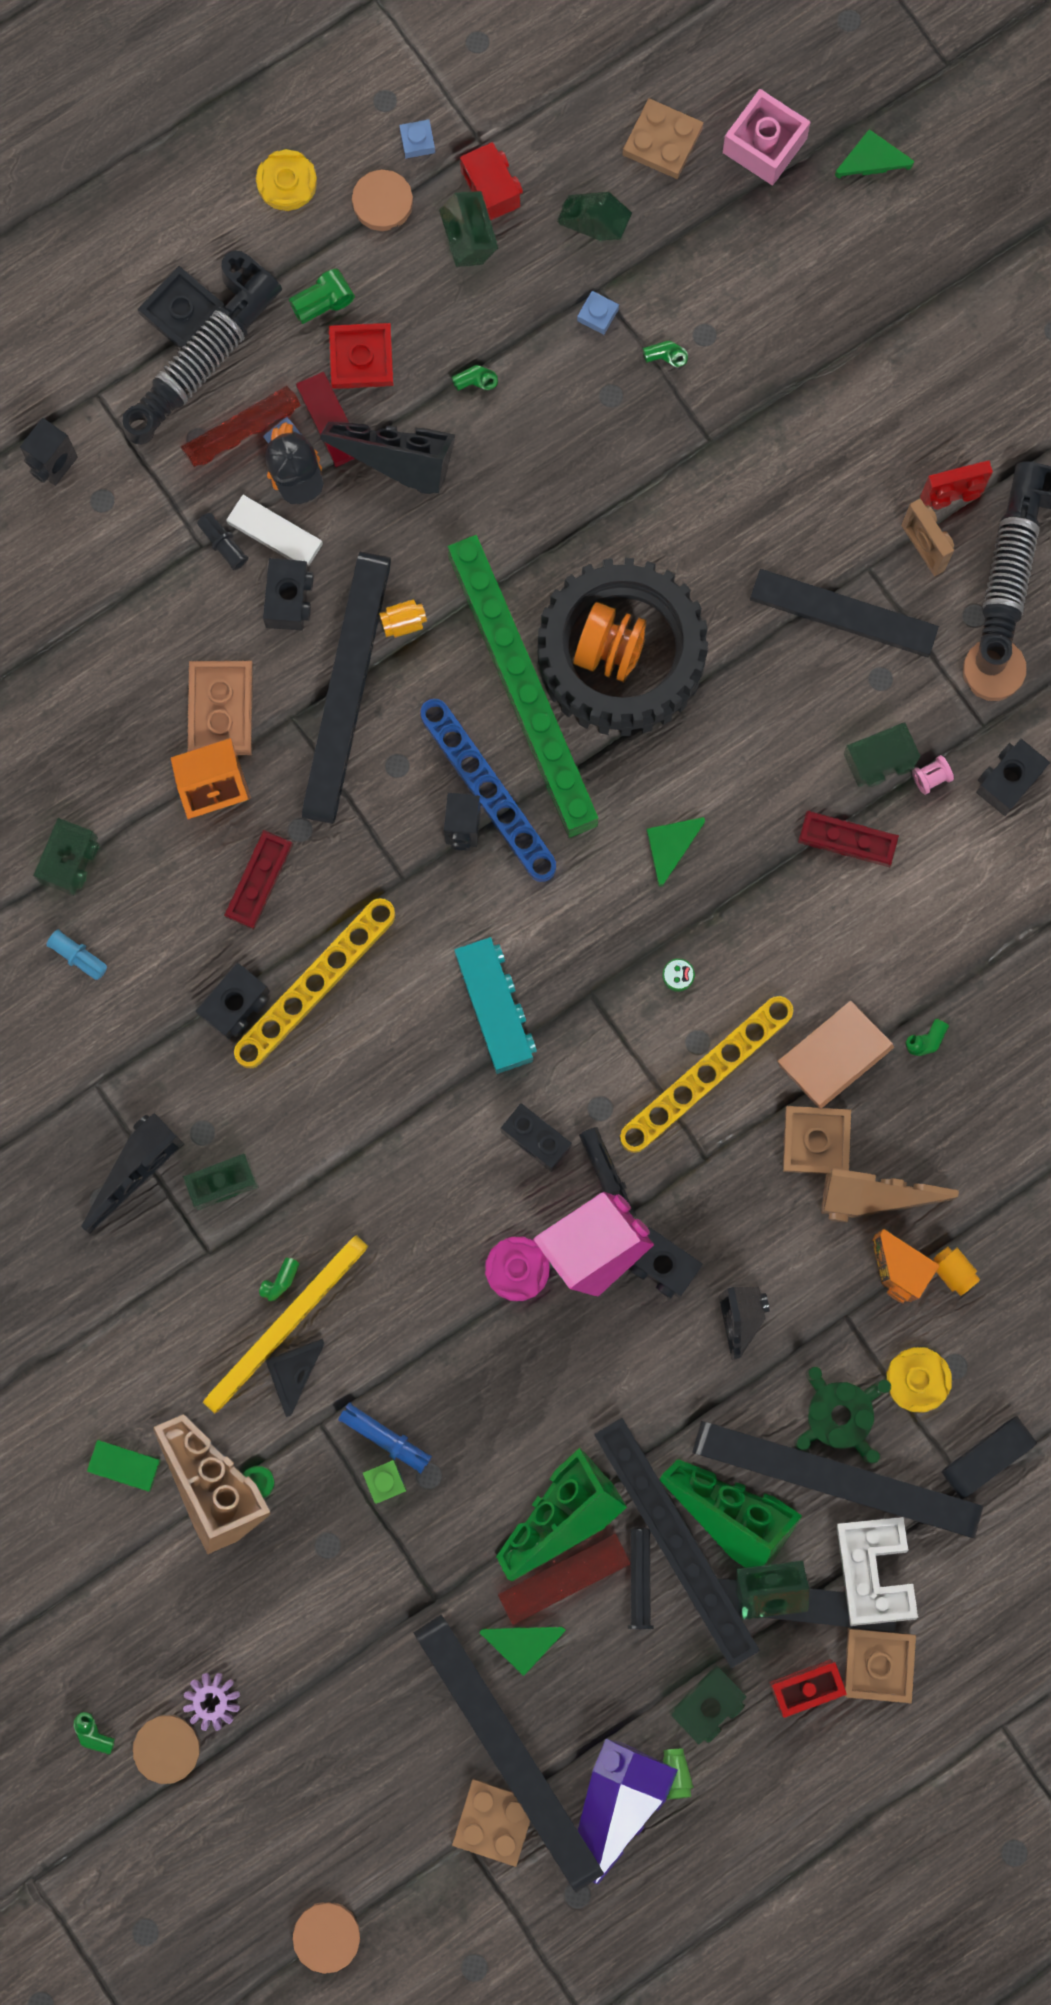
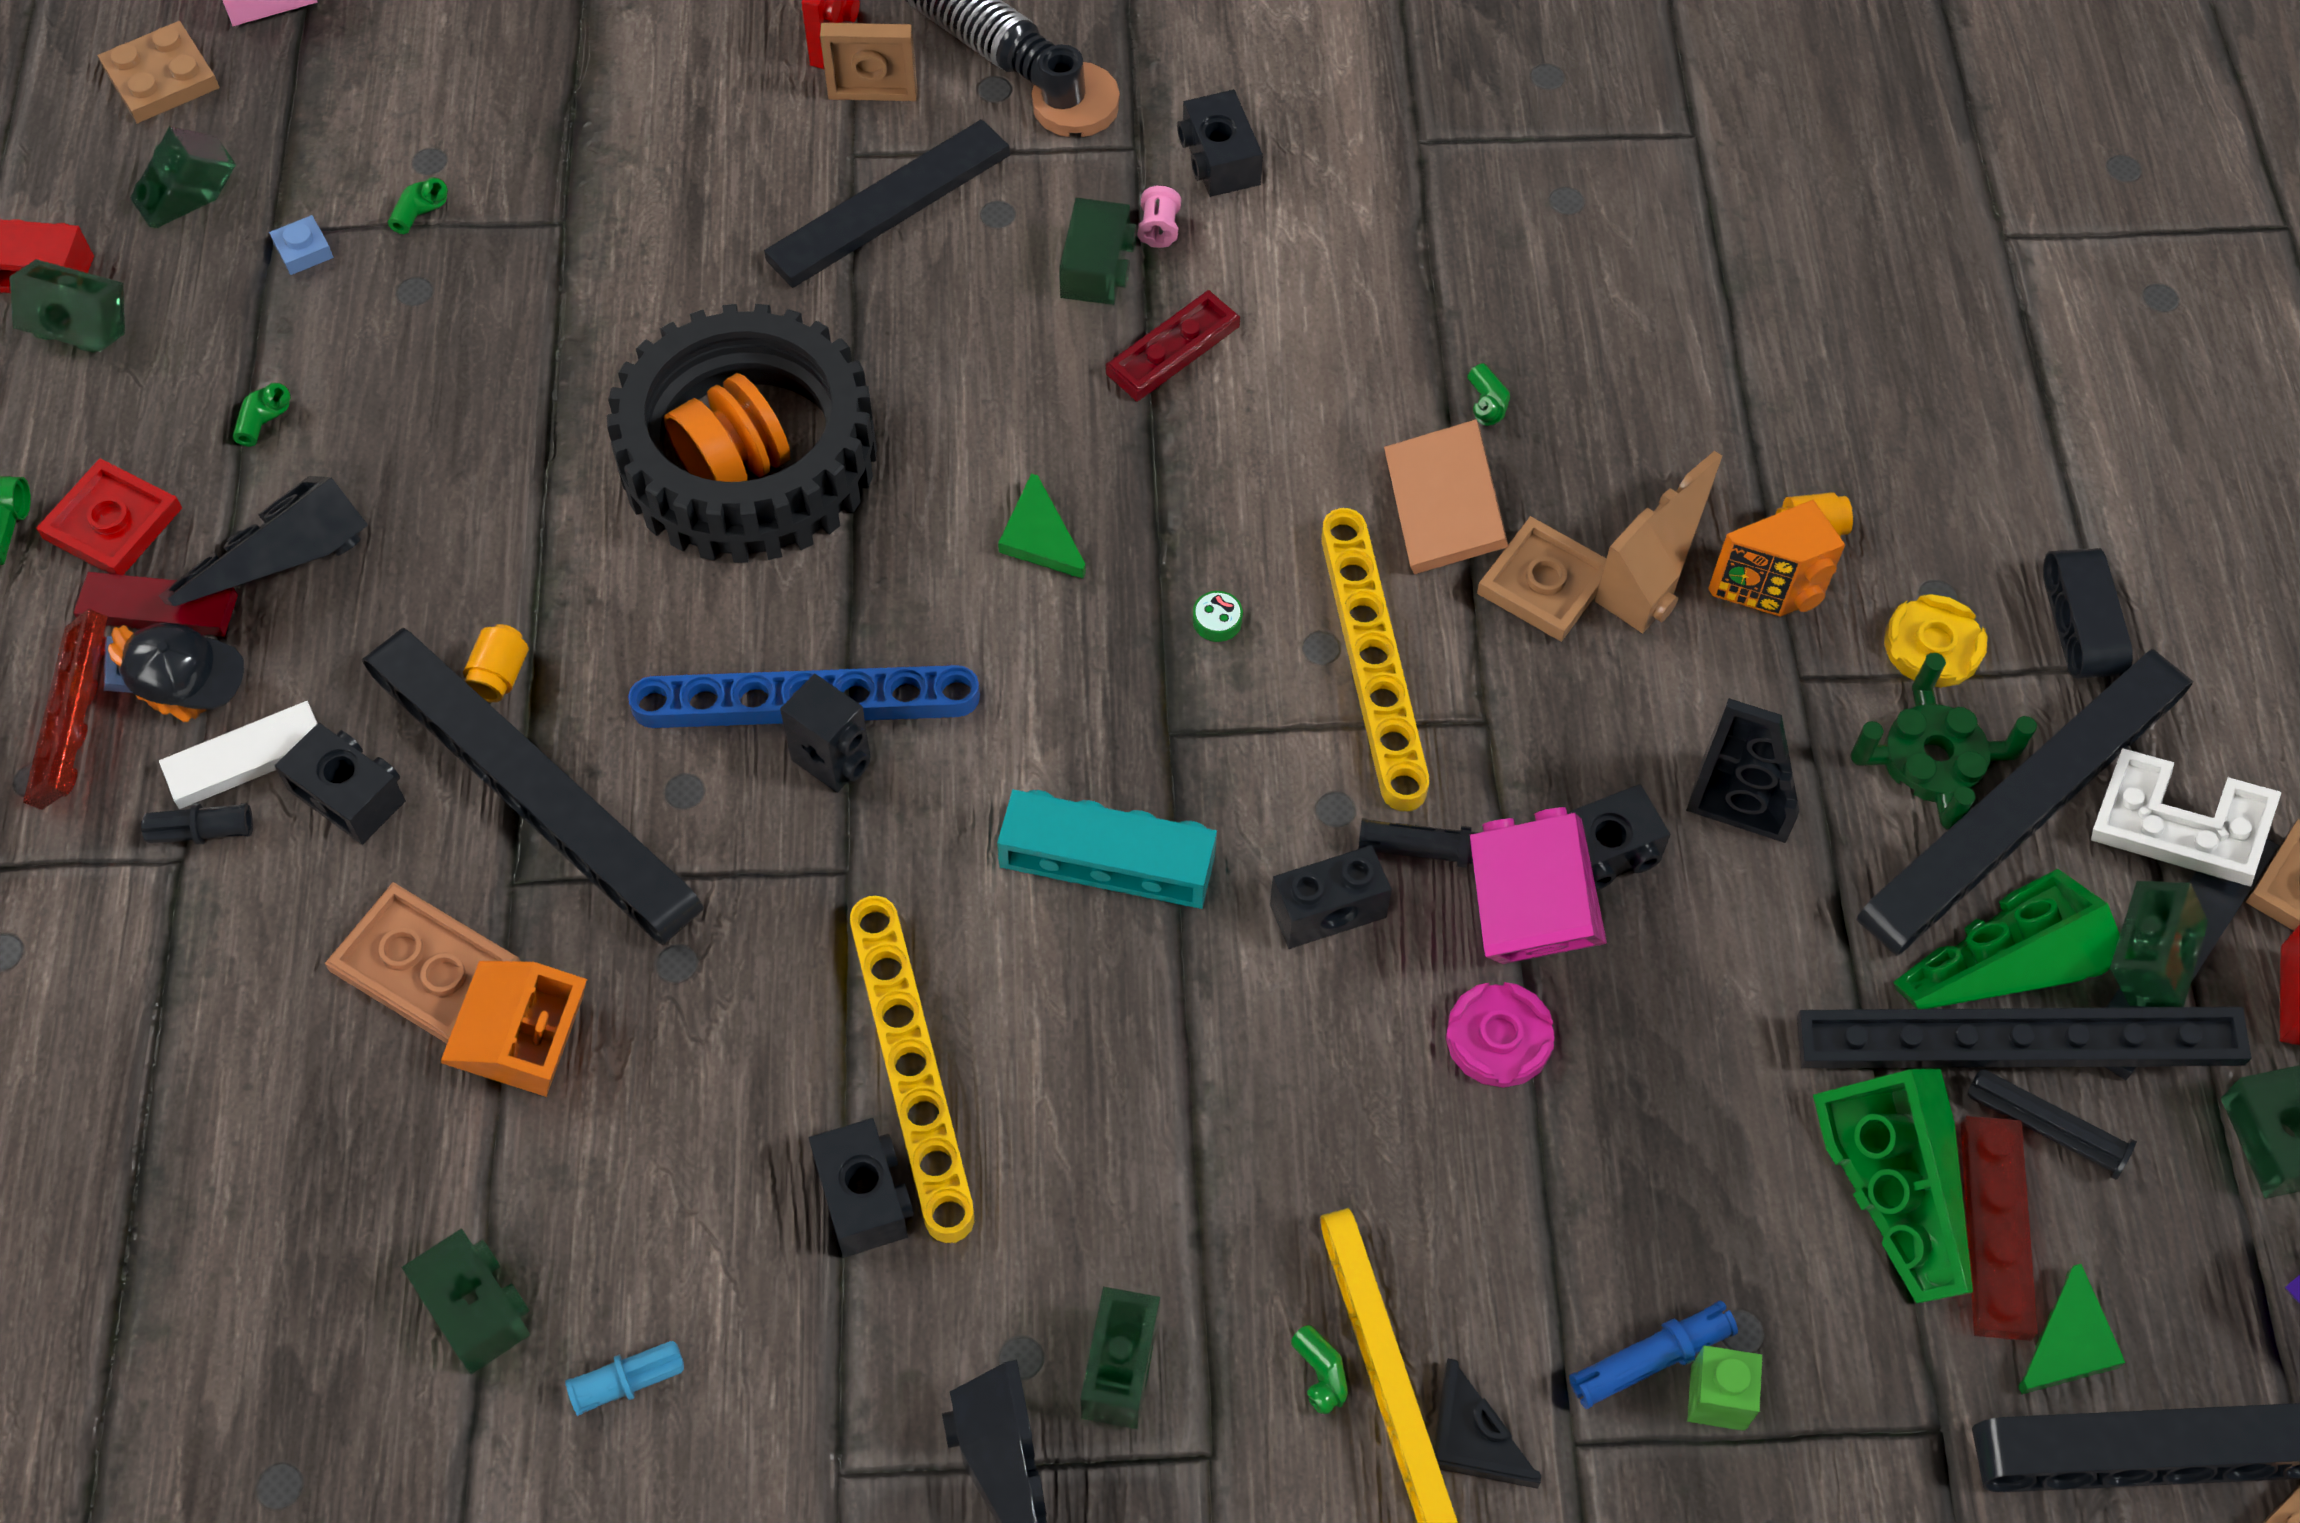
camera: 60 degrees left, 20 degrees down
dark red tile [224,830,293,930] -> none
green brick [448,534,599,838] -> none

